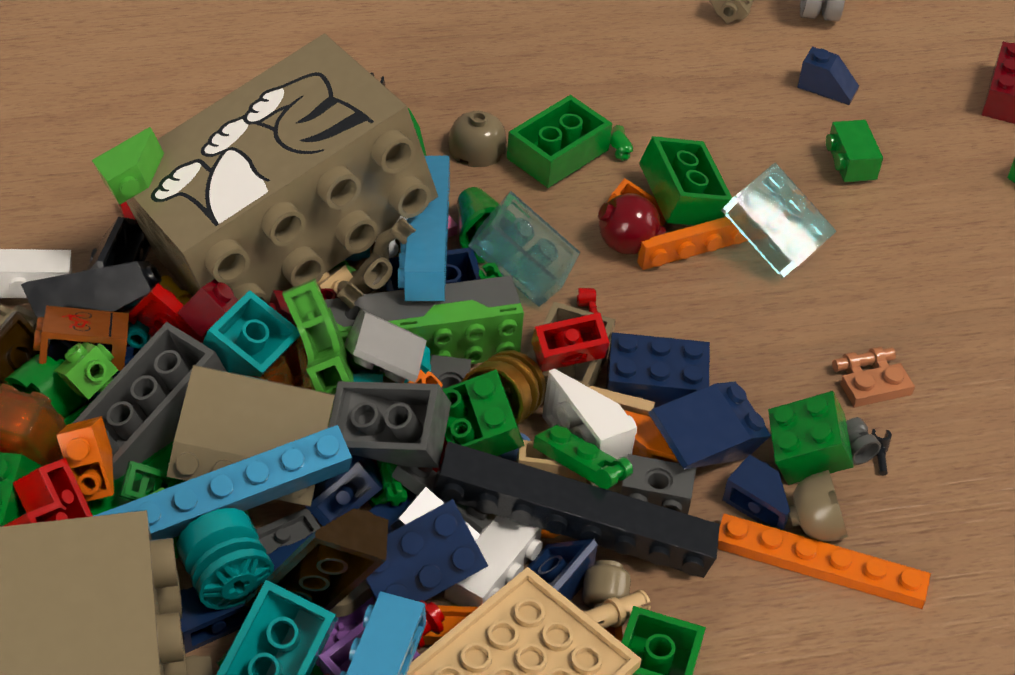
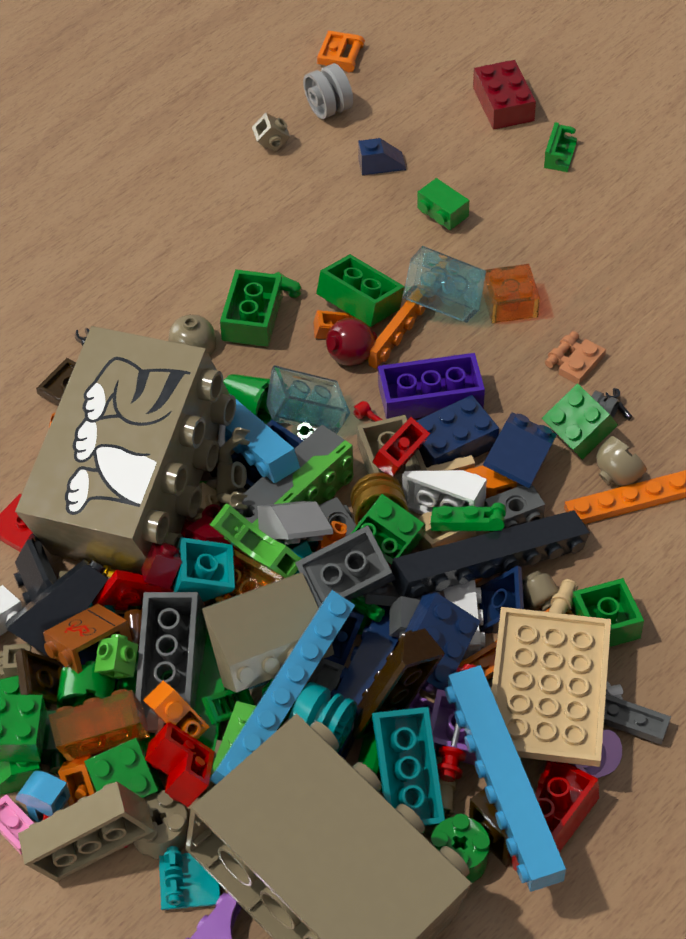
camera: 30 degrees left, 5 degrees up
bright green slope [92,127,164,205] -> none
dark blue slope [722,454,790,531] -> none
none -> dark purple brick [378,353,485,419]
none -> clear orange brick [482,264,540,324]

